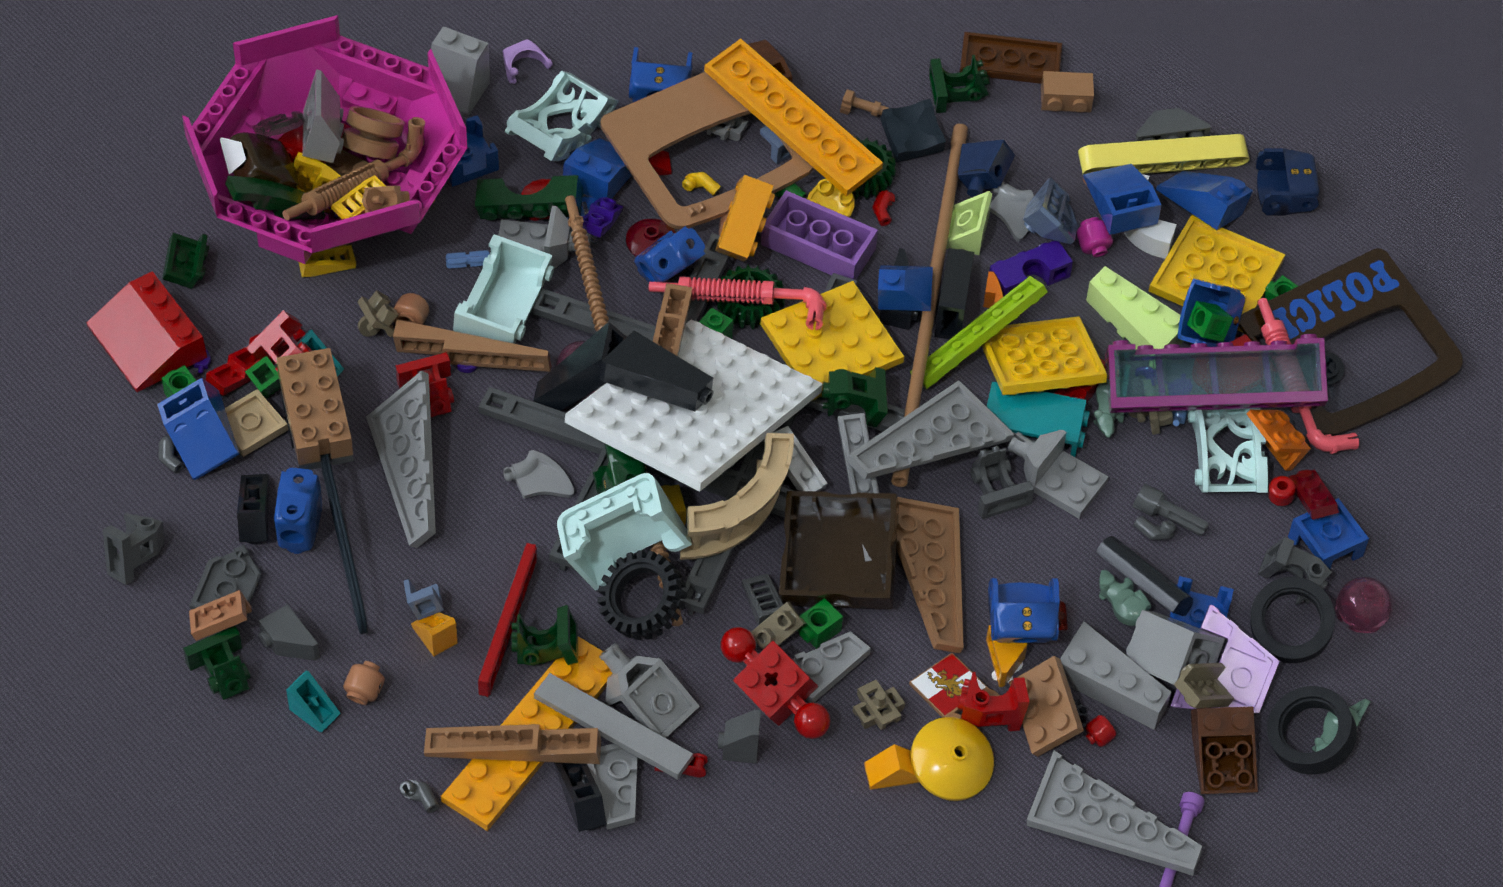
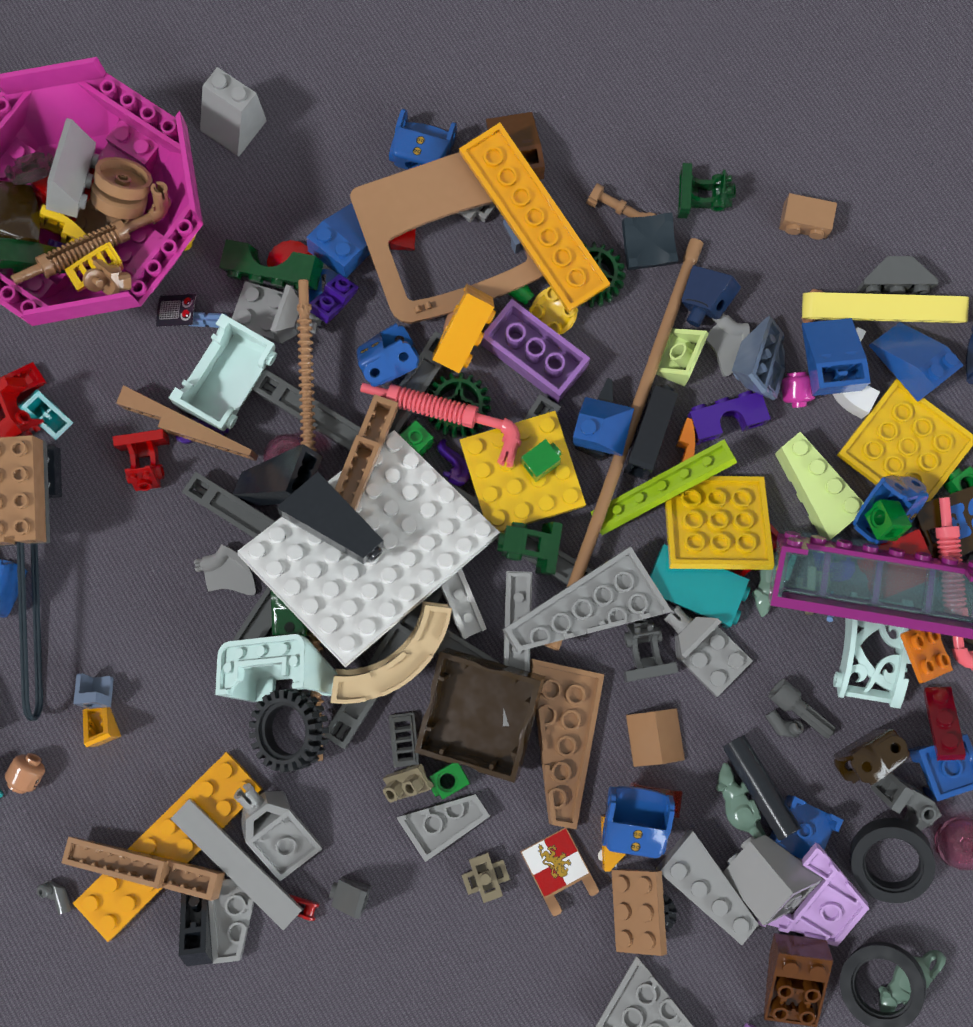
camera: 15 degrees right, 25 degrees up
dark tan hips [358,290,399,337] -> none
light grey wing [366,371,436,548] -> none
nougat head [394,293,430,325] -> none
blue panel [448,115,499,187] -> none
red tile [478,543,537,697] -> none
lavender helmet [503,39,553,84] -> none
light aqua fence [505,71,619,161] -> none
dark green tile [512,605,578,665] -> none
dark red dish [626,218,676,257] -> none
yellow arm [682,172,721,196] -> none
red brick [720,627,830,739] -> none
light orange slope [864,744,919,790] -> none
red arm [872,190,895,226] -> none
yellow dish [910,717,994,801] -> none
red tile [957,672,1030,731] -> none
reddish brown tile [960,32,1062,84] -> none
red piece [1085,715,1116,747] -> none
dark tan bracket [1174,663,1234,708] -> none
red piece [1268,476,1296,506] -> none
none -> black sticker [156,294,196,327]
none -> dark purple piece [437,439,471,486]
none -> green brick [521,439,562,482]
none -> medium nougat slope [626,708,685,767]
none -> dark brown piece [834,729,910,786]

